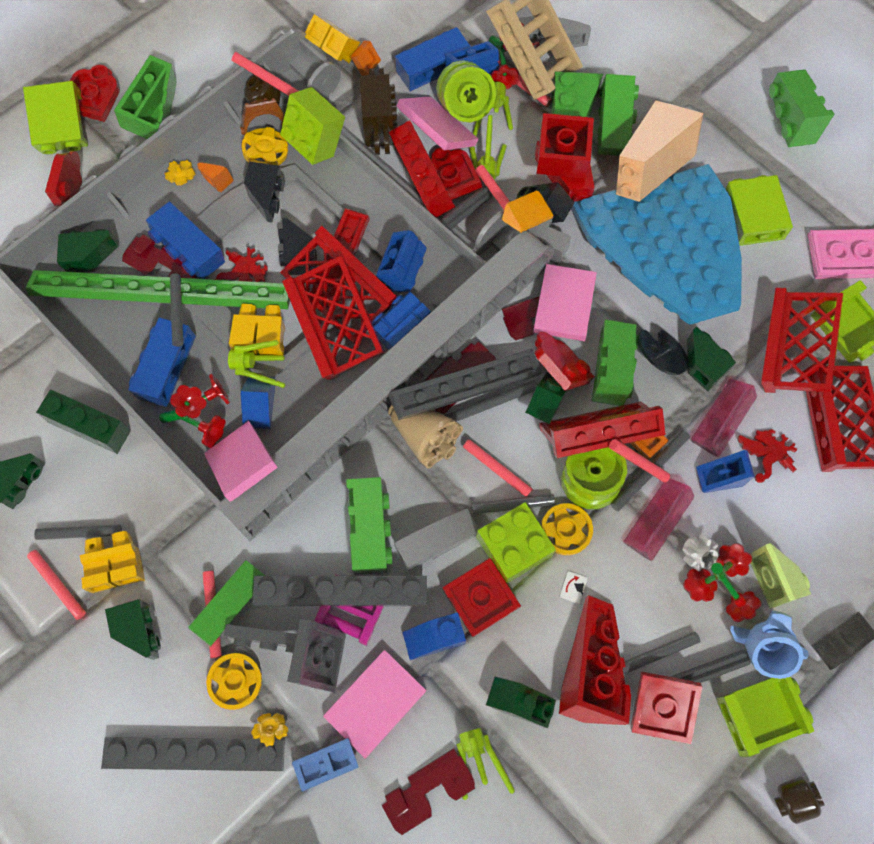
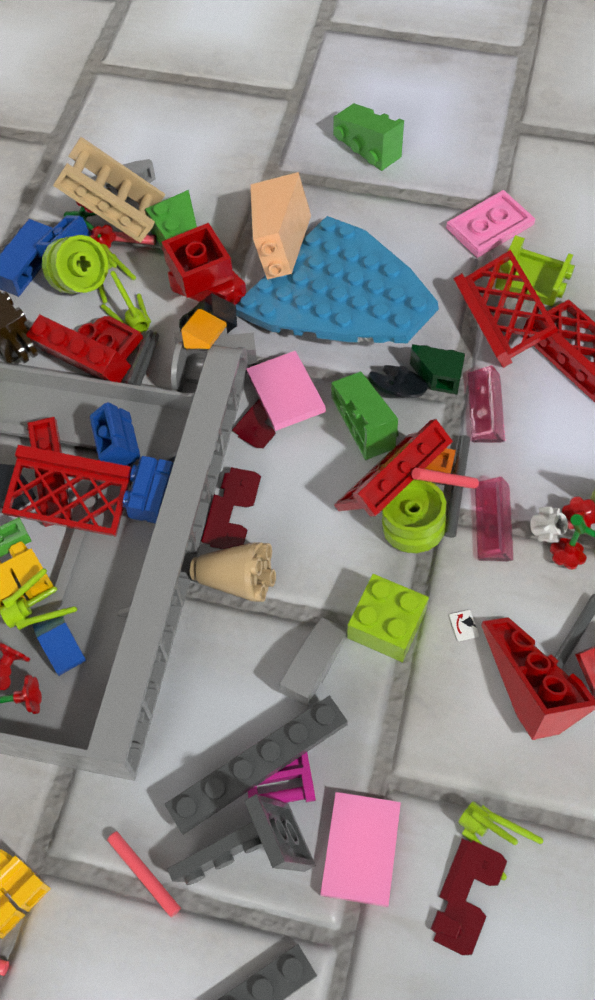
camera: 30 degrees left, 10 degrees down
dark green slope [105,599,161,660] -> none
bright green tile [188,560,265,647] -> none
bright pink tile [204,421,277,502] -> none
yellow wheel [206,653,262,710] -> none
yellow plant [251,713,288,747] -> none
red fence [282,255,385,380] -> none
medium blue slope [292,738,359,792] -> none
bright green wedge [346,477,393,575] -> none
dark grey plate [389,349,542,420] -> none
bright pink tile [397,97,478,151] -> none
blue slope [402,612,466,661] -> none
red plate [442,558,521,638] -> none
dark grey bar [444,380,537,422] -> none
coral bar [463,439,533,497] -> none
dark grey bar [472,494,555,514] -> none
coral bar [476,165,510,210] -> none
dark green slope [486,676,556,728] -> none
dark green slope [525,371,568,424] -> none
red plate [535,331,595,391] -> none
yellow wheel [541,503,593,556] -> none
bright green wedge [597,74,639,156] -> none
blue slope [696,450,755,493] -> none
lime panel [725,175,793,246] -> none
red piece [737,429,797,483] -> none

